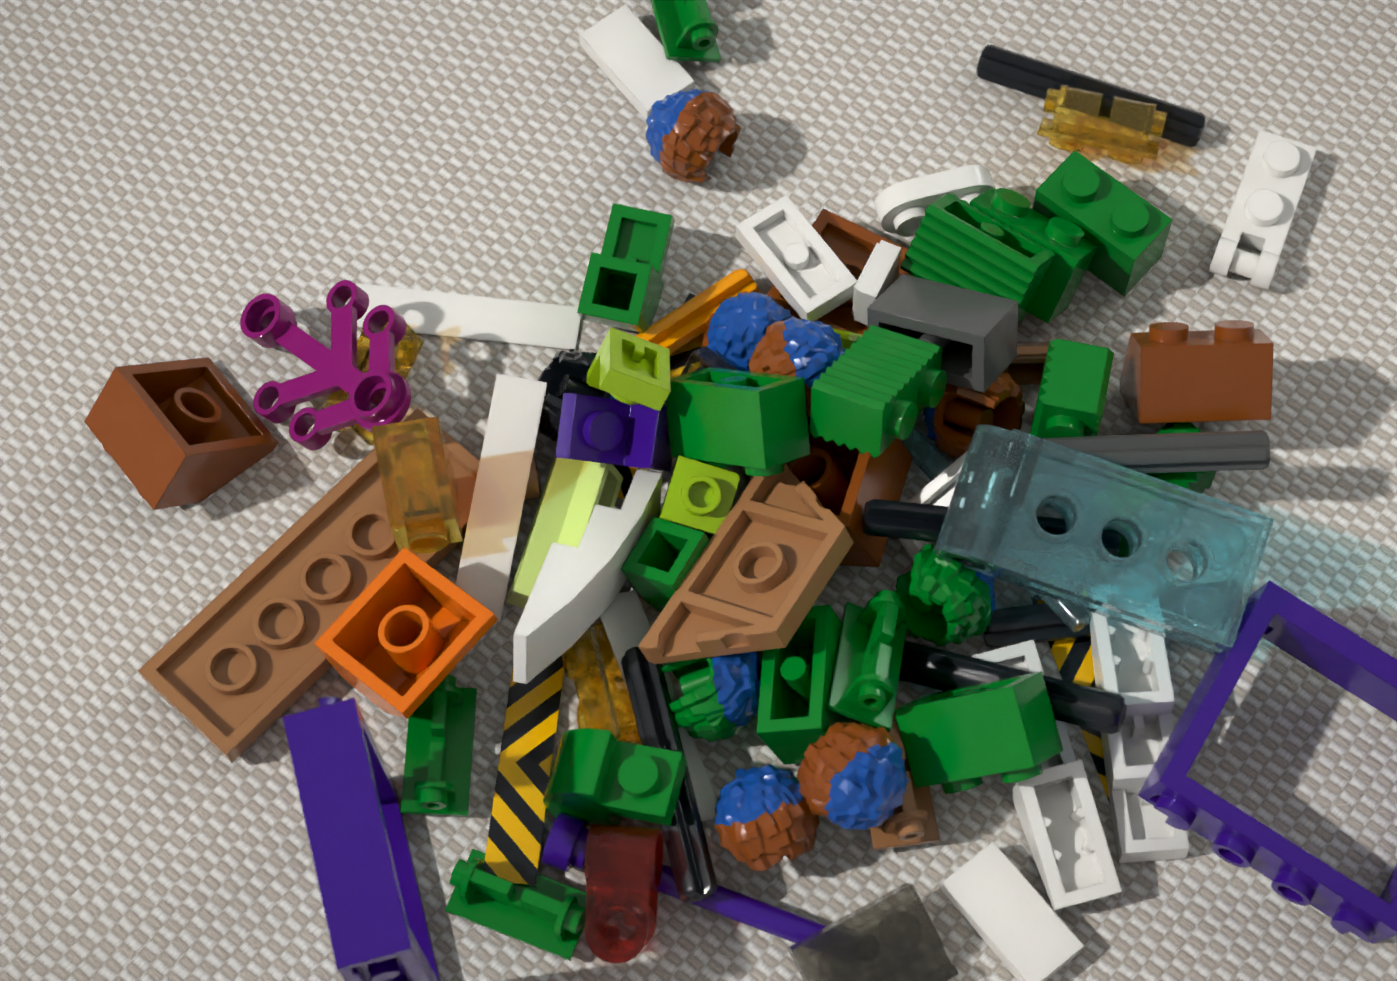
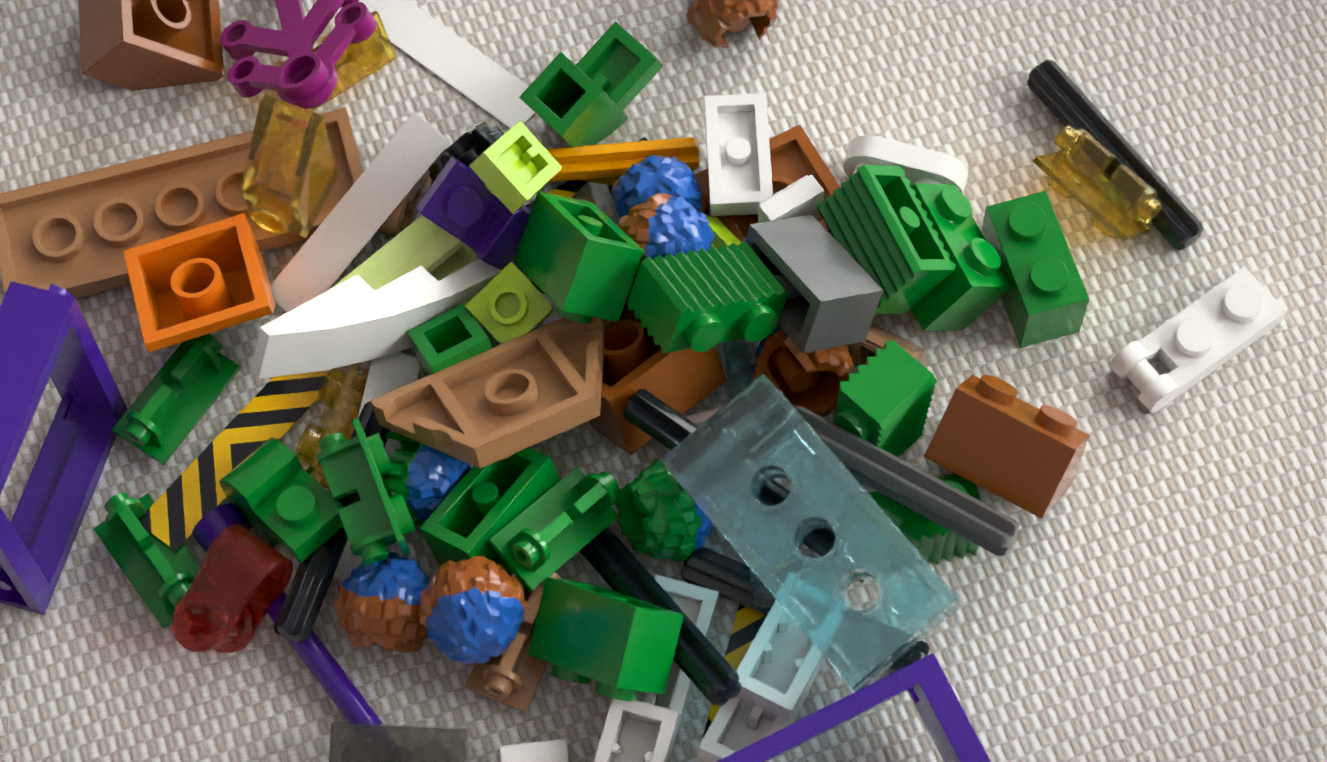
camera: 30 degrees right, 0 degrees up
none -> green hinge [316,418,416,565]

